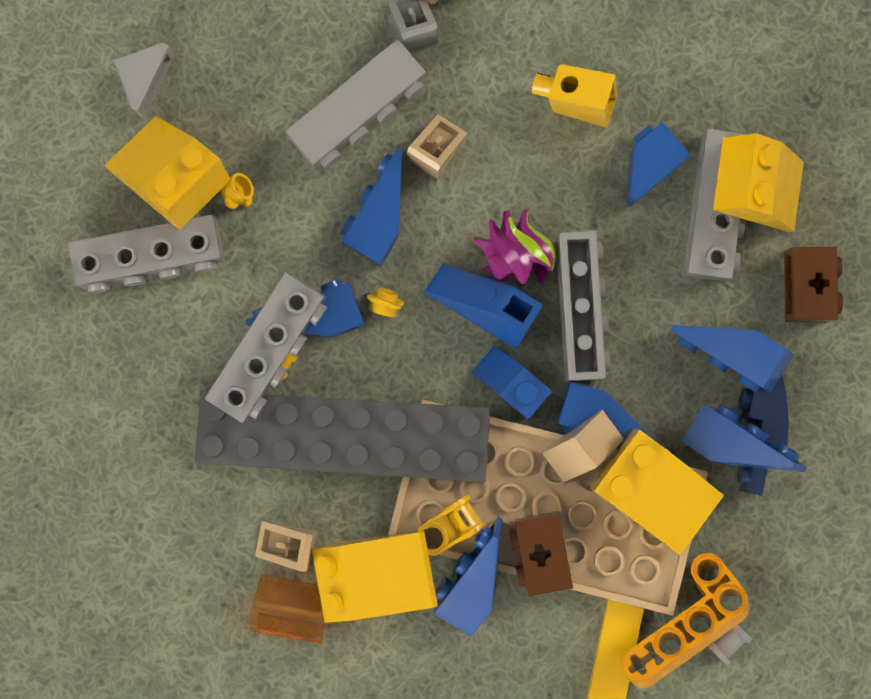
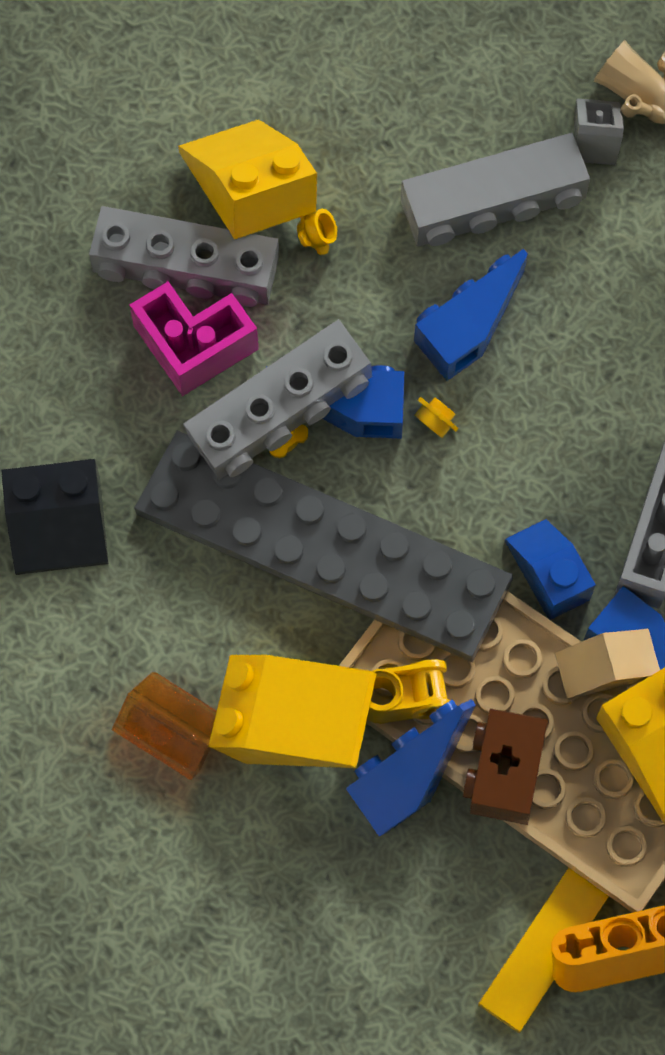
camera: 25 degrees right, 15 degrees down
light grey slope [114,43,175,118] -> none
tan slope [255,521,317,572] -> none
tan slope [407,114,467,180] -> none
blue slope [424,264,543,349] -> none
magenta hair [473,209,557,284] -> none
none -> black slope [1,459,109,575]
none -> dark pink brick [129,281,259,396]

